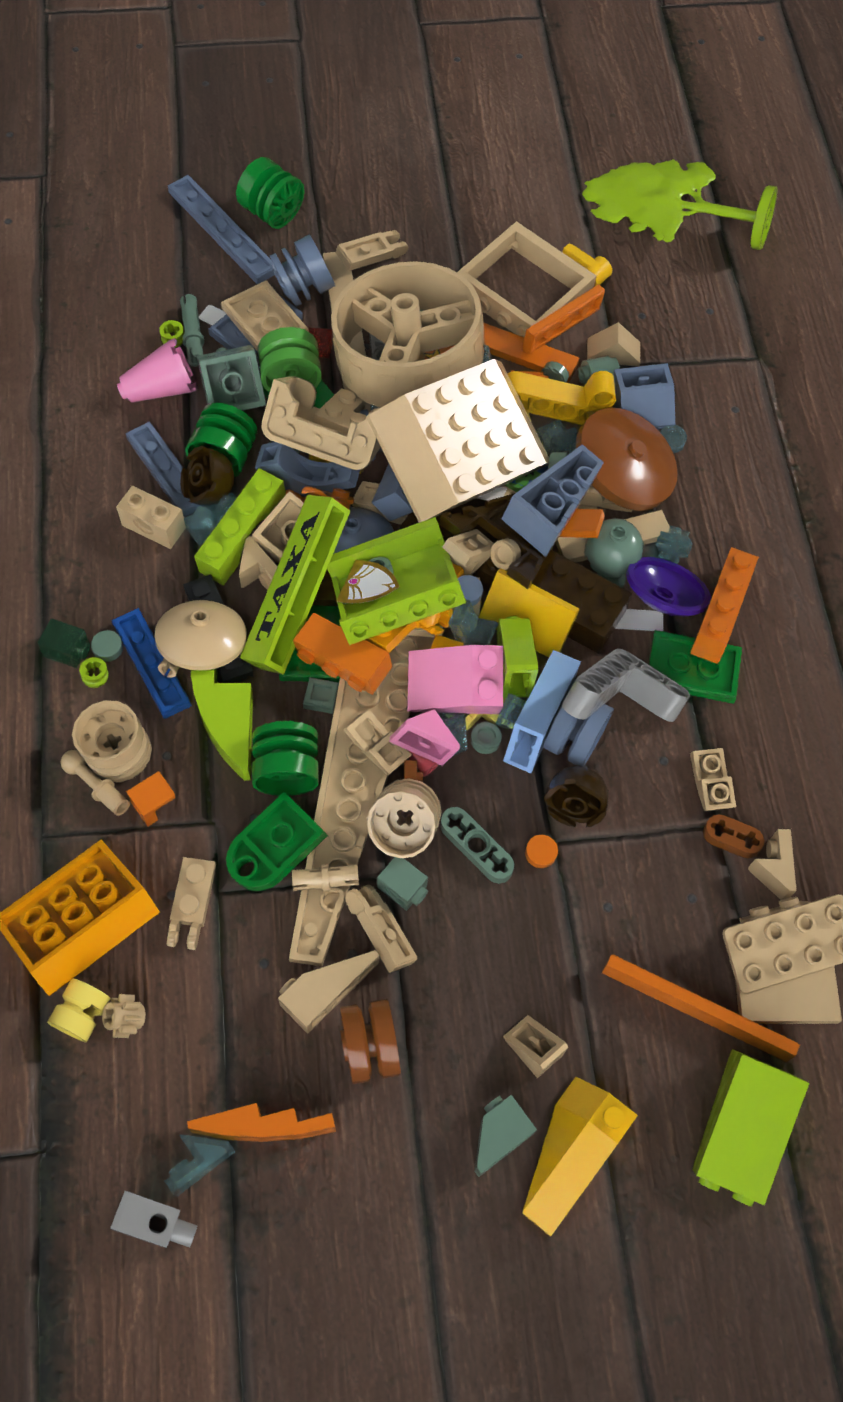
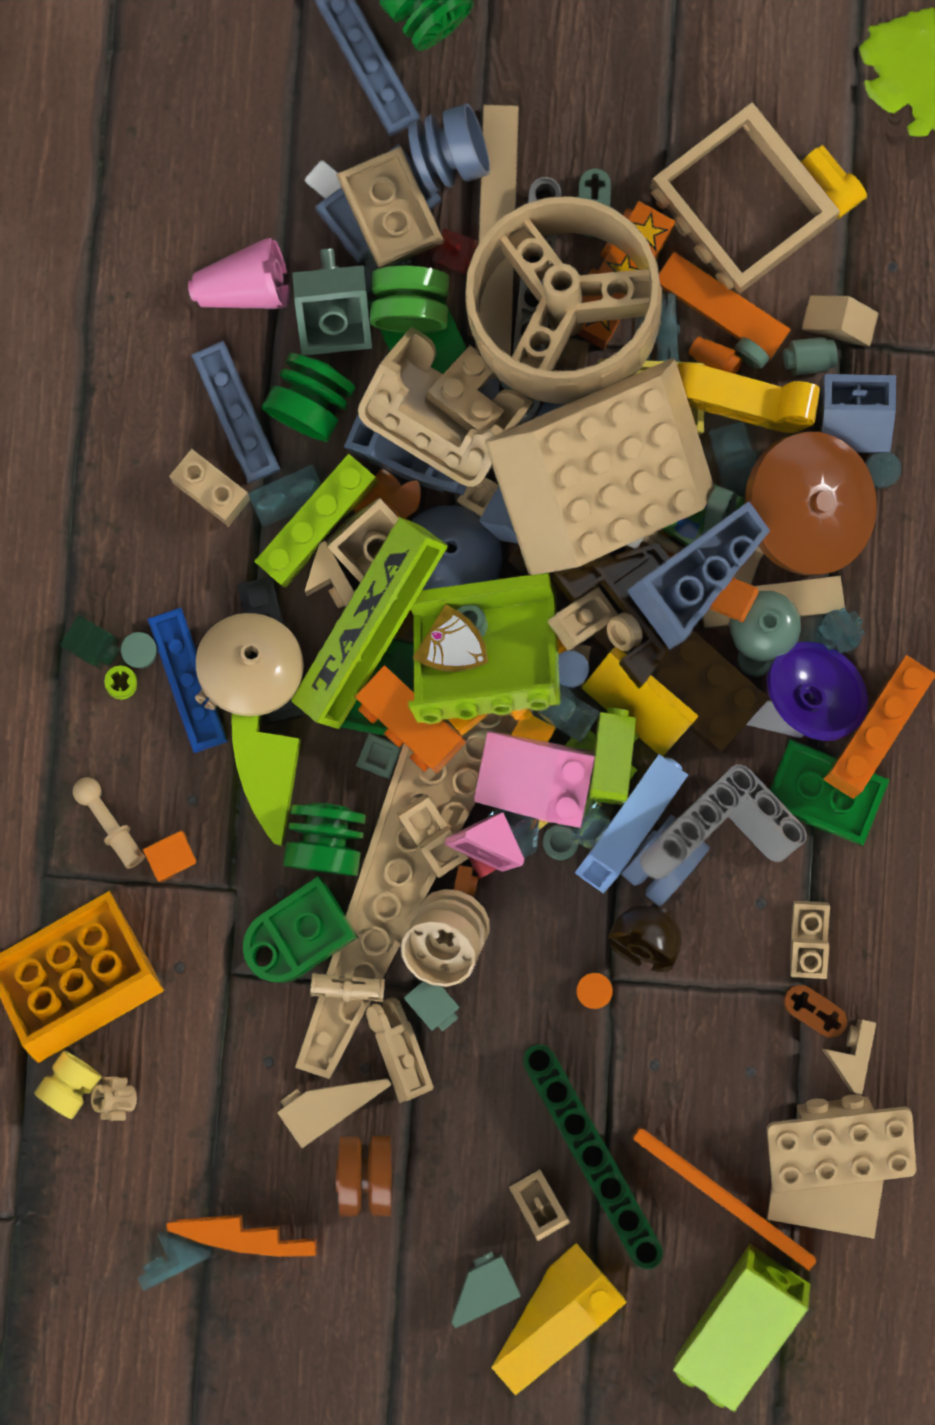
camera: 10 degrees right, 20 degrees up
tan wheel [72,700,152,782] -> none
light grey torso [110,1191,198,1248] -> none
lime bush [159,320,184,347] -> none
tan hinge [167,857,216,950] -> none
sand green pin [180,294,204,367] -> none
dark brown cylinder [180,446,235,506] -> none
orange plate [301,486,354,509] -> none
tan hinge [336,230,409,271] -> none
sand green beam [440,807,514,884] -> none
orange tile [522,284,605,354] -> none
none -> dark green beam [522,1043,663,1270]

